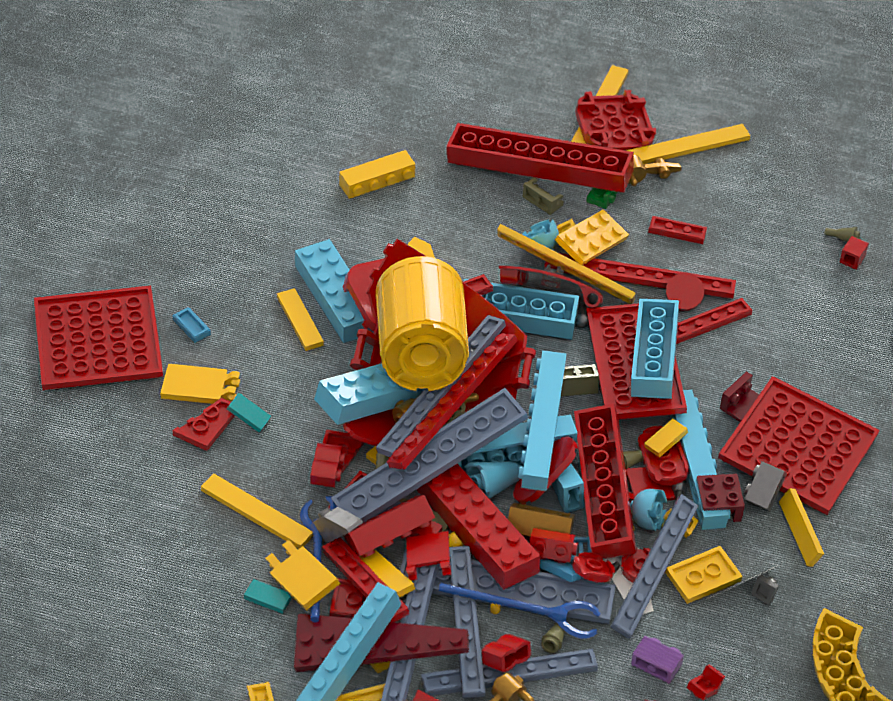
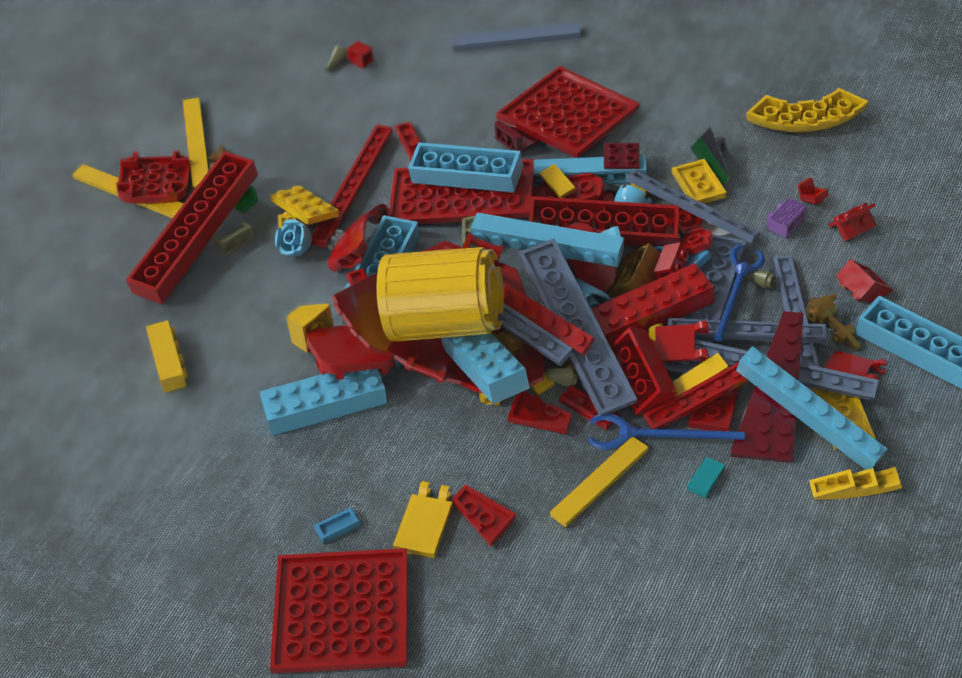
camera: 75 degrees left, 0 degrees up
teal tile [227,393,271,433] -> none
yellow tile [265,540,340,611] -> none
yellow tile [277,288,324,351] -> none
red brick [310,443,345,488] -> none
flat silver slope [313,507,363,544] -> none
red brick [481,634,531,672] -> none
yellow tile [497,224,636,304] -> none
red tile [648,216,707,244] -> none
red tile [666,273,704,311] -> none
flat silver brick [744,461,787,511] -> none
yellow tile [779,488,824,567] -> none

